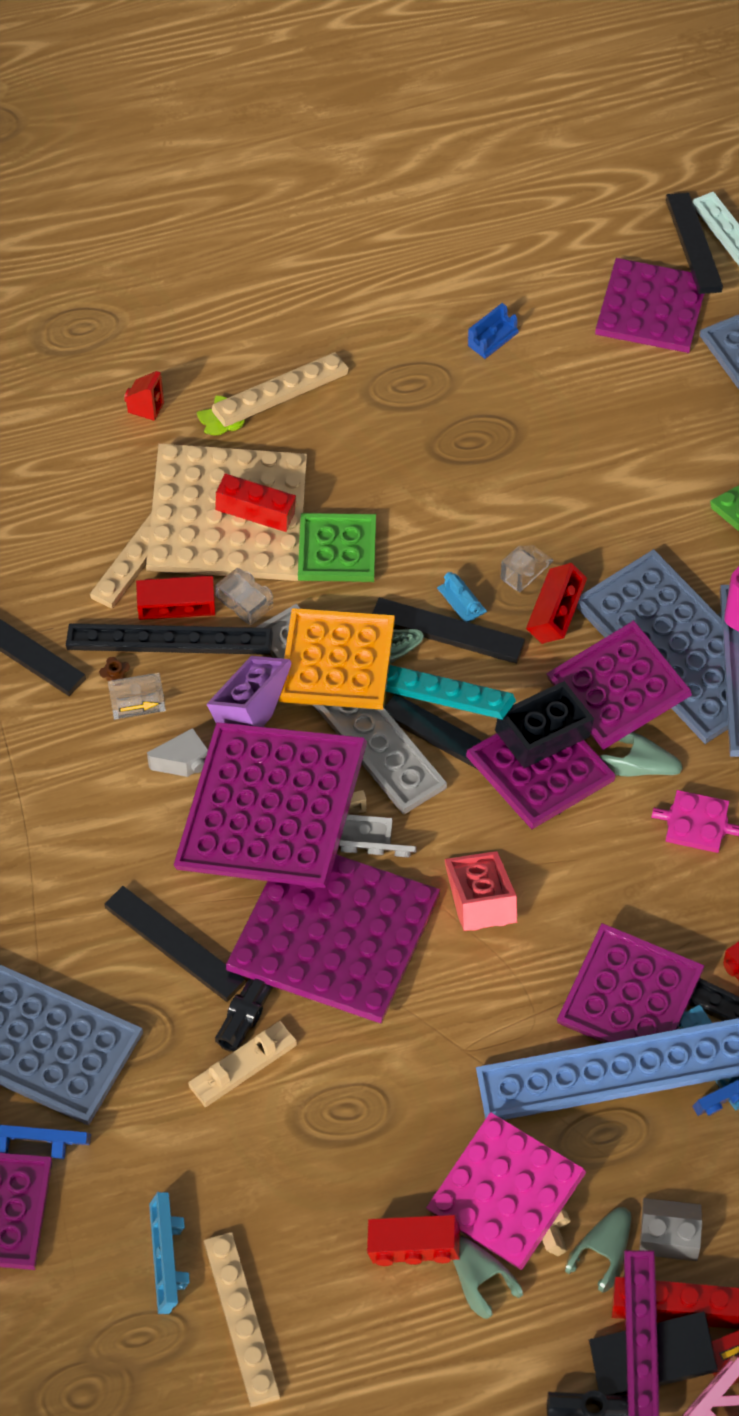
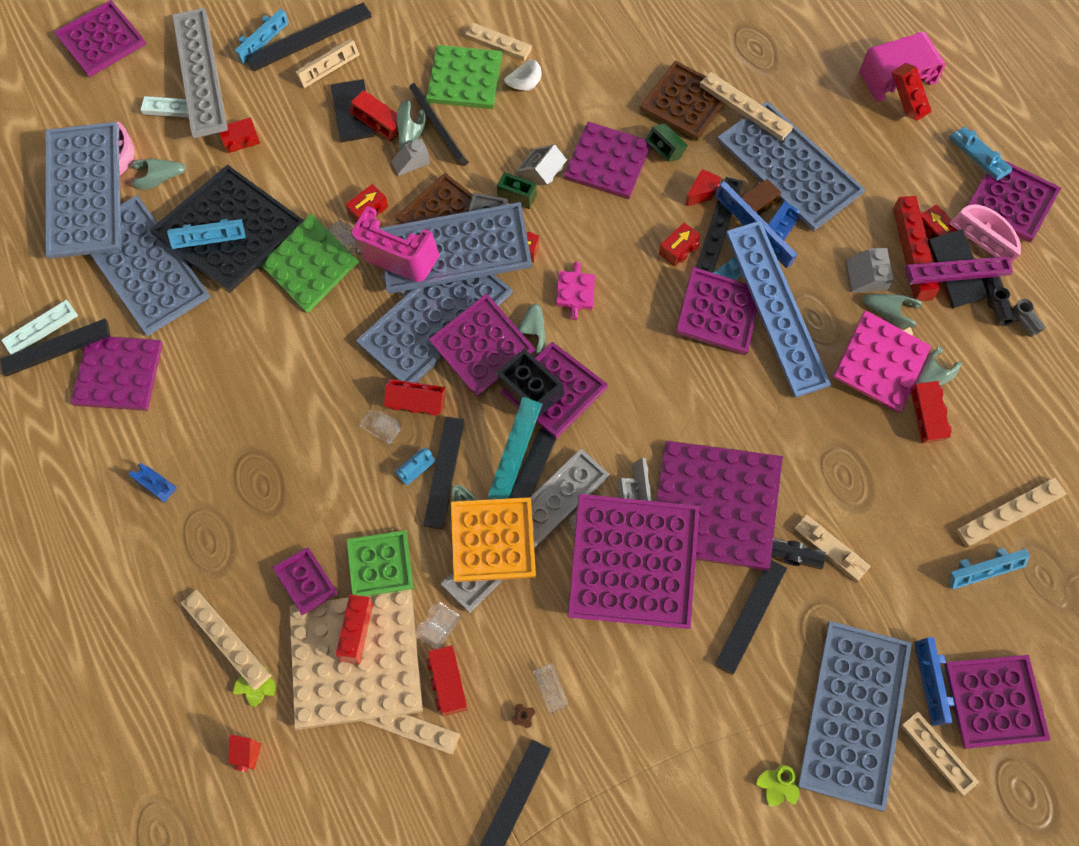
camera: 100 degrees left, 10 degrees up
black tile [66,623,273,655] -> none
light grey slope [147,728,208,777] -> none
medium lavender slope [207,656,292,727] -> none
coral slope [445,851,517,931] -> none
none -> magenta plate [272,547,338,615]

